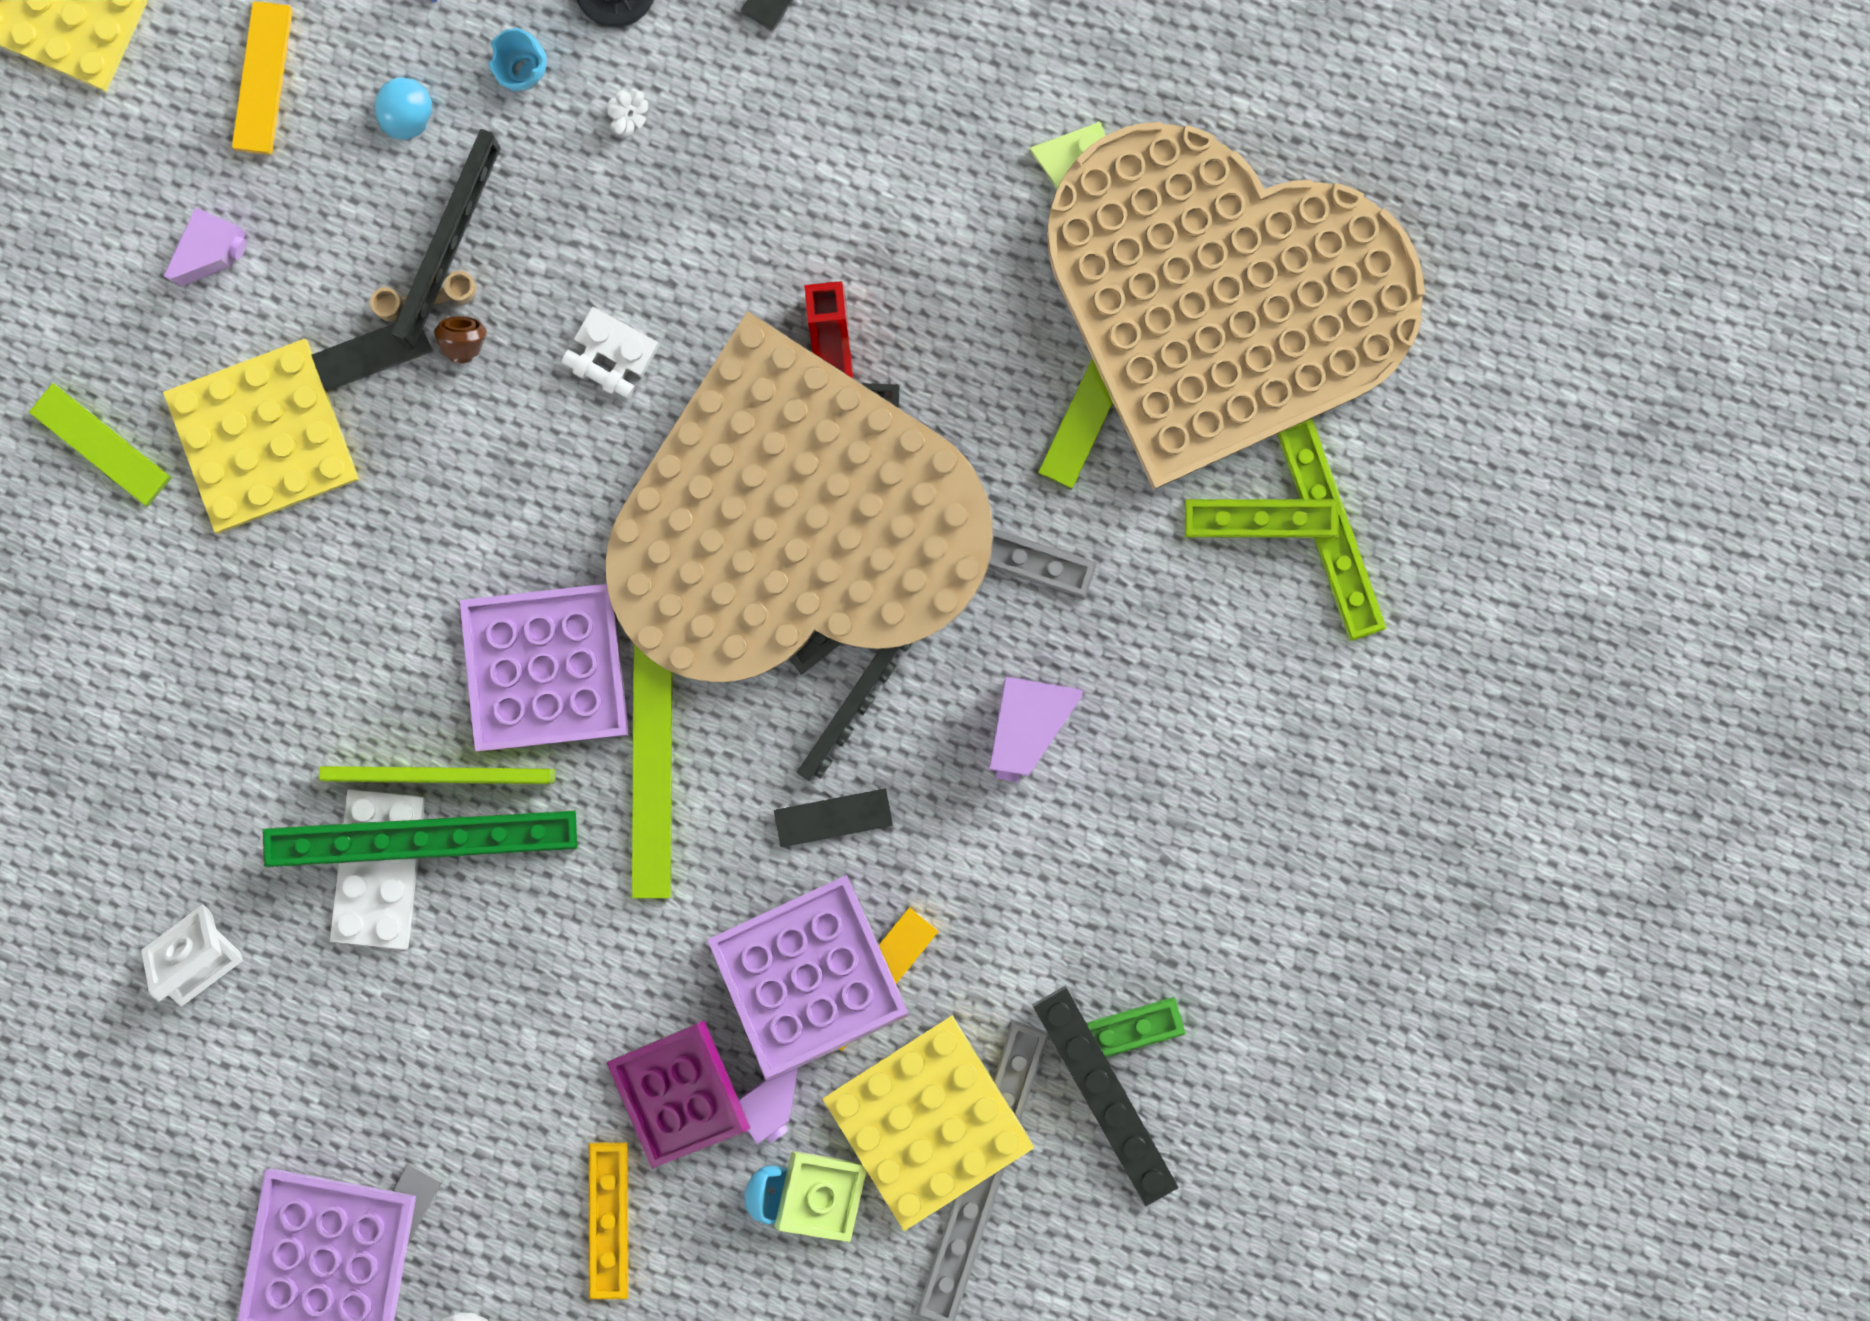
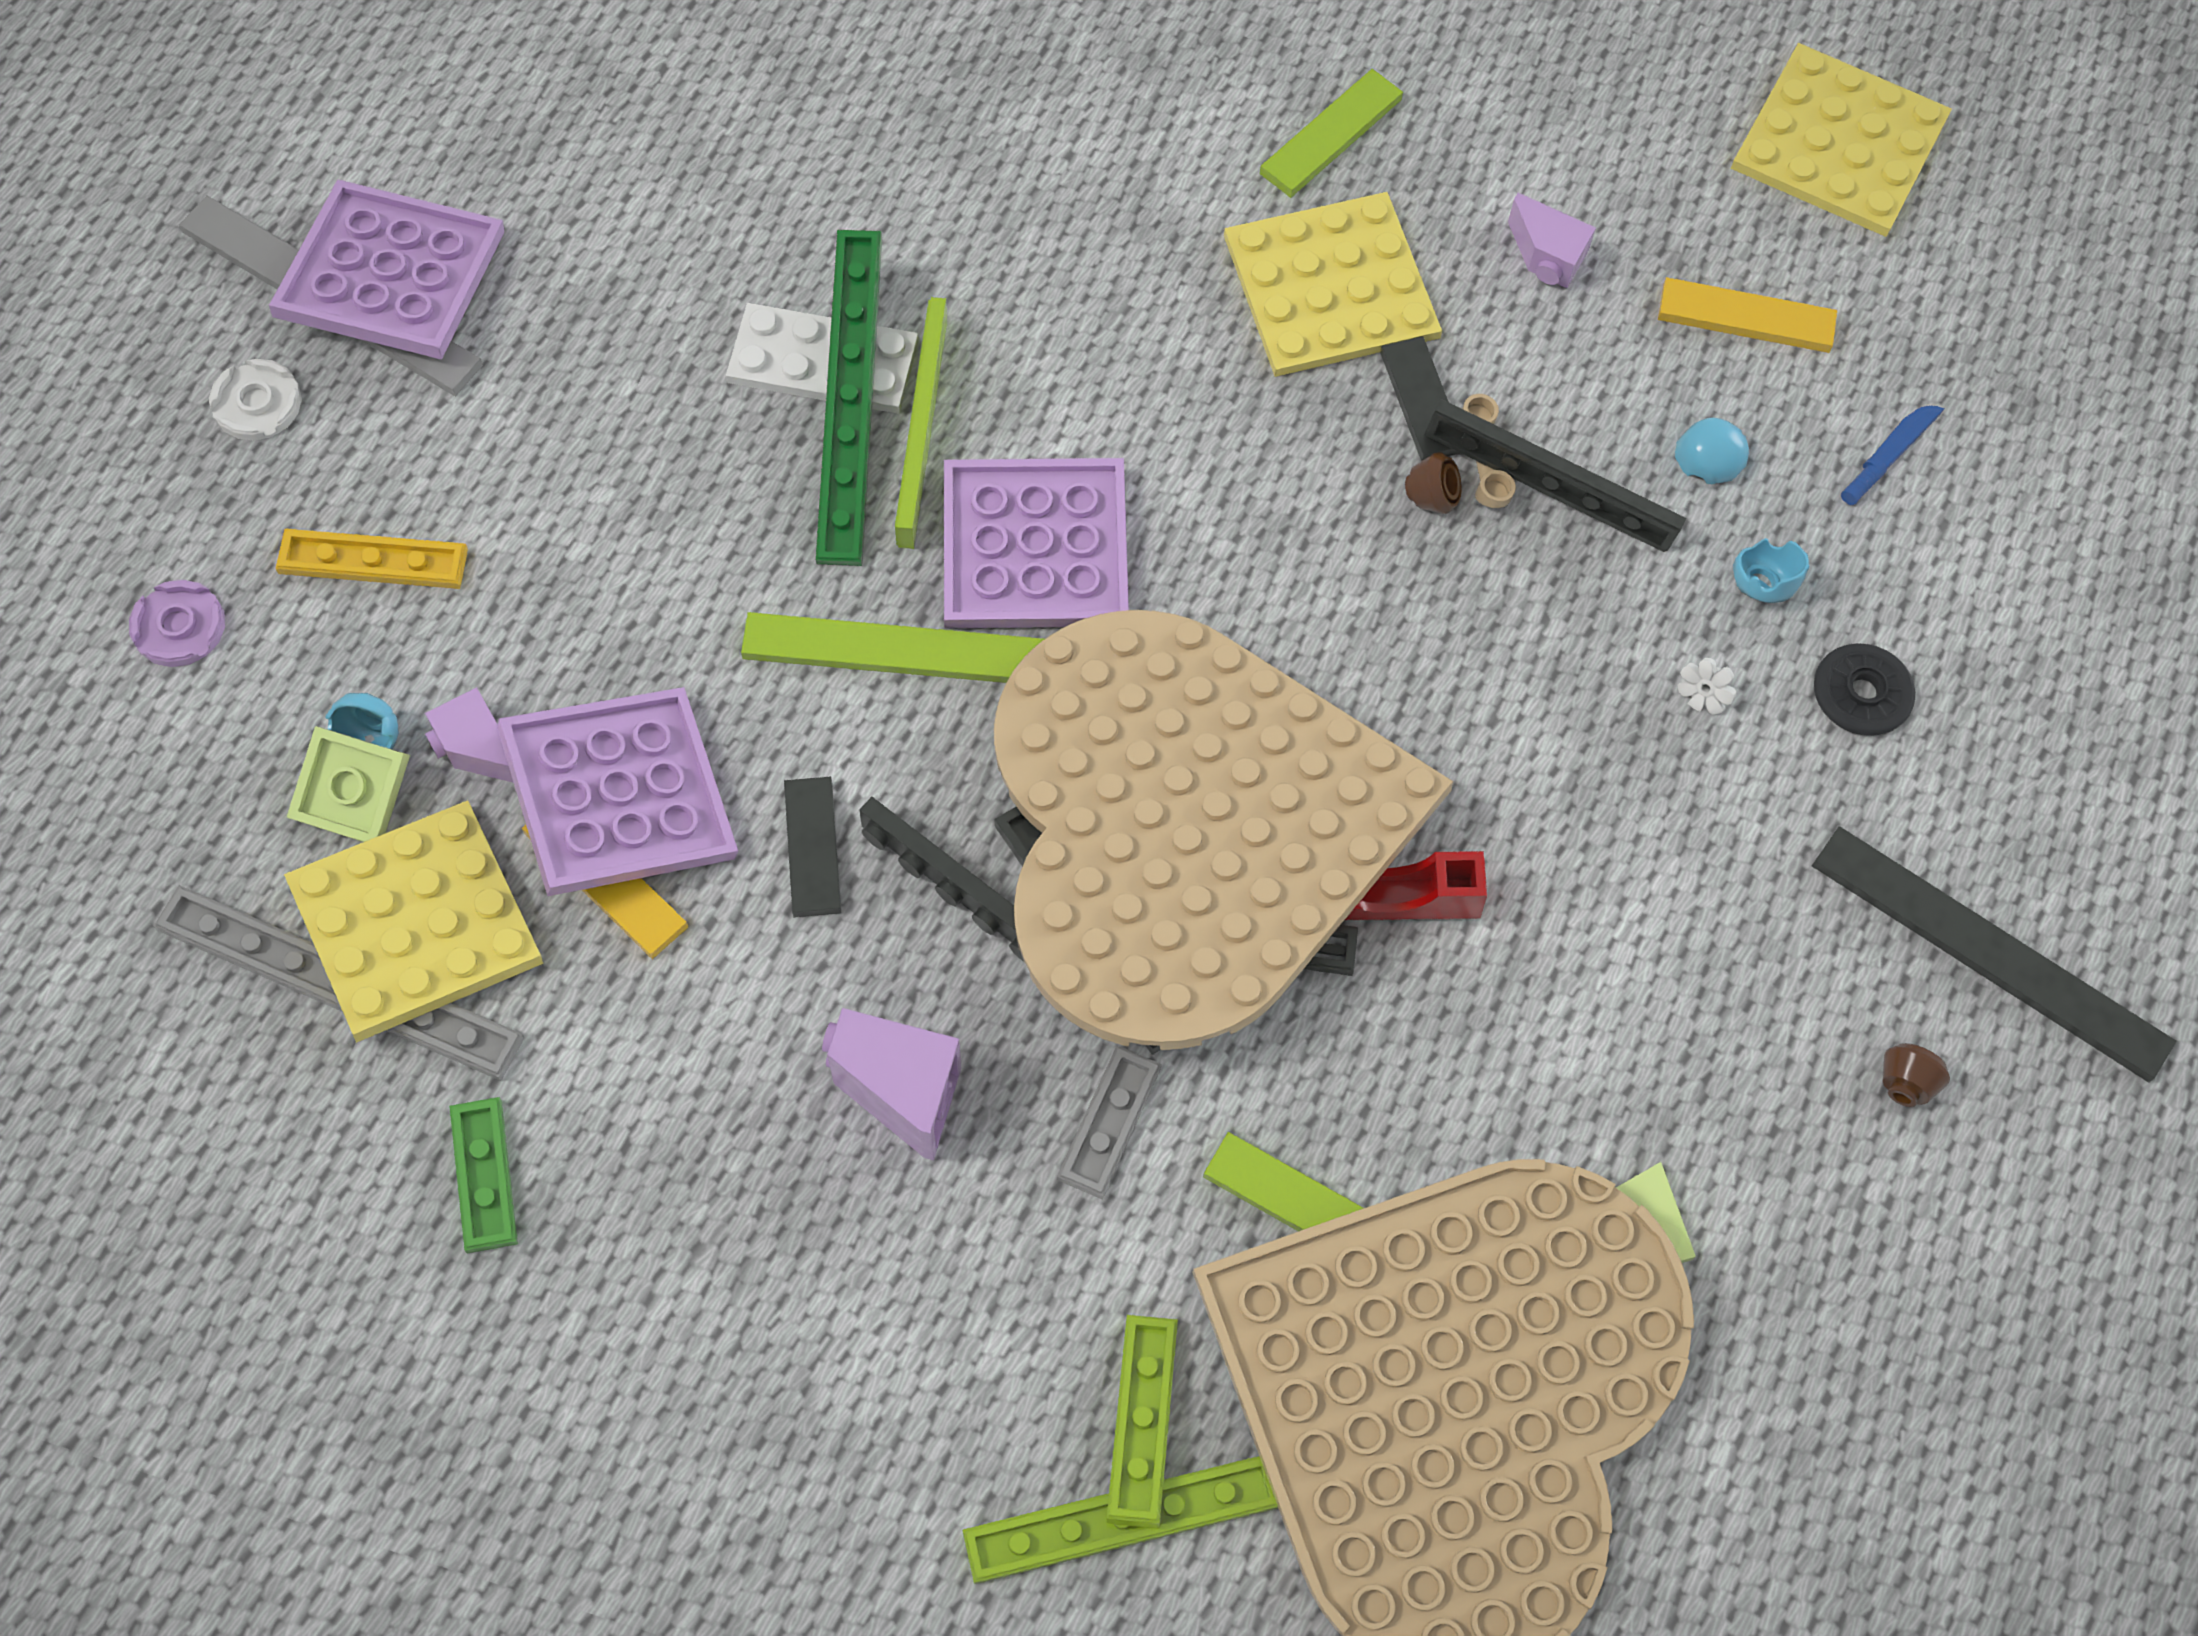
camera: 90 degrees right, 20 degrees down
white bracket [141,904,243,1007] -> none
white plate [562,306,660,399] -> none
magenta plate [606,1021,751,1169] -> none
pearl dark grey plate [1032,985,1179,1207] -> none

